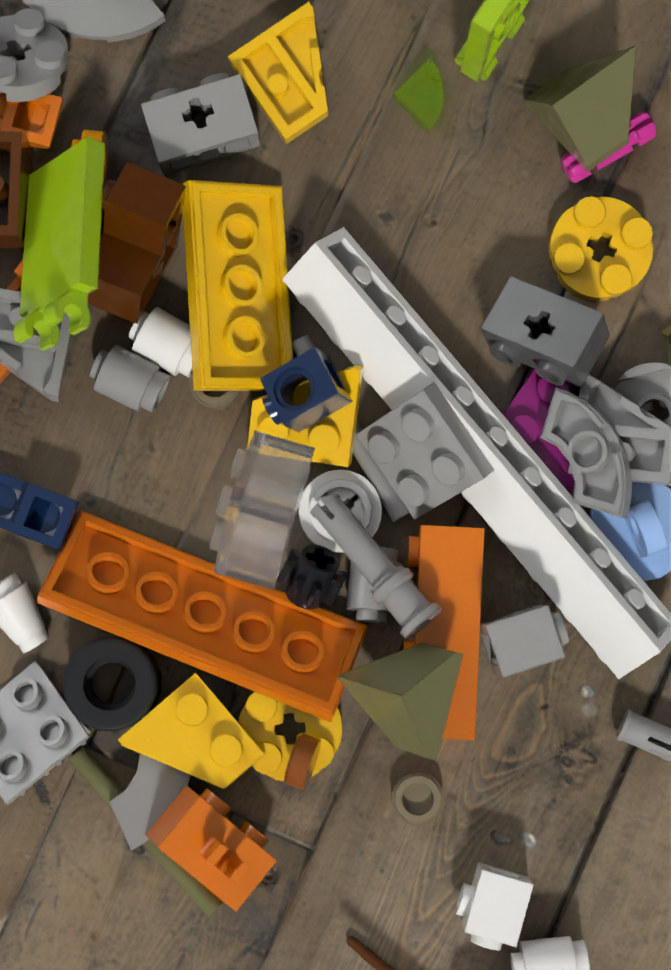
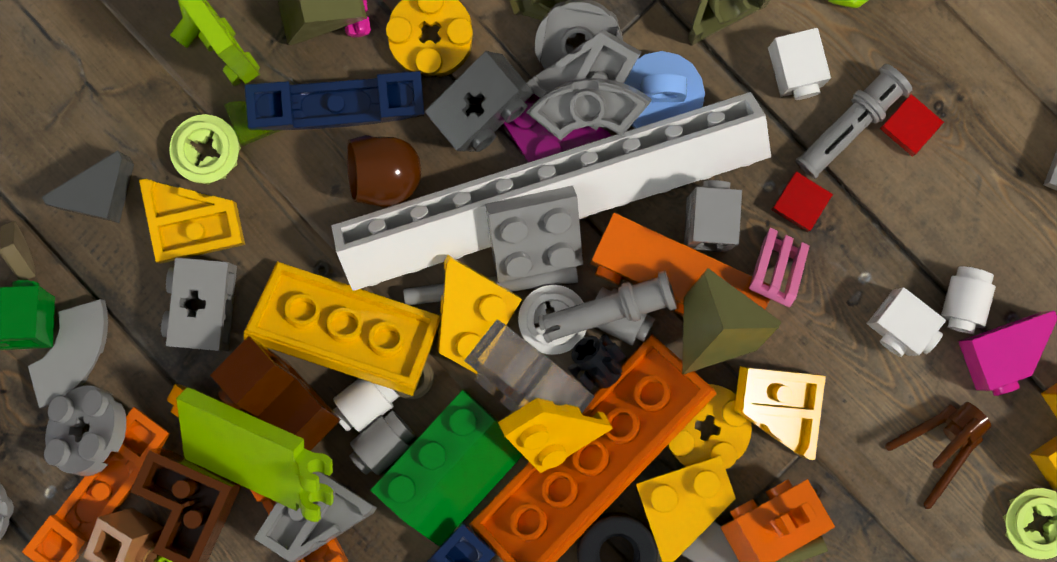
camera: 70 degrees left, 0 degrees up
dark blue brick [260,347,353,433] -> none
dark orange tile [284,734,321,791] -> none
dark tan tile [391,771,444,826] -> none
none -> yellowish green gear [169,114,241,185]
none -> dark blue slope [245,71,425,130]
none -> reddish brown helmet [347,135,422,207]
none -> green slope [370,390,523,547]
none -> yellow wing [498,398,613,473]
none -> wing [734,366,826,460]
none -> bright pink tile [749,227,810,308]
none -> red tile [771,171,833,232]

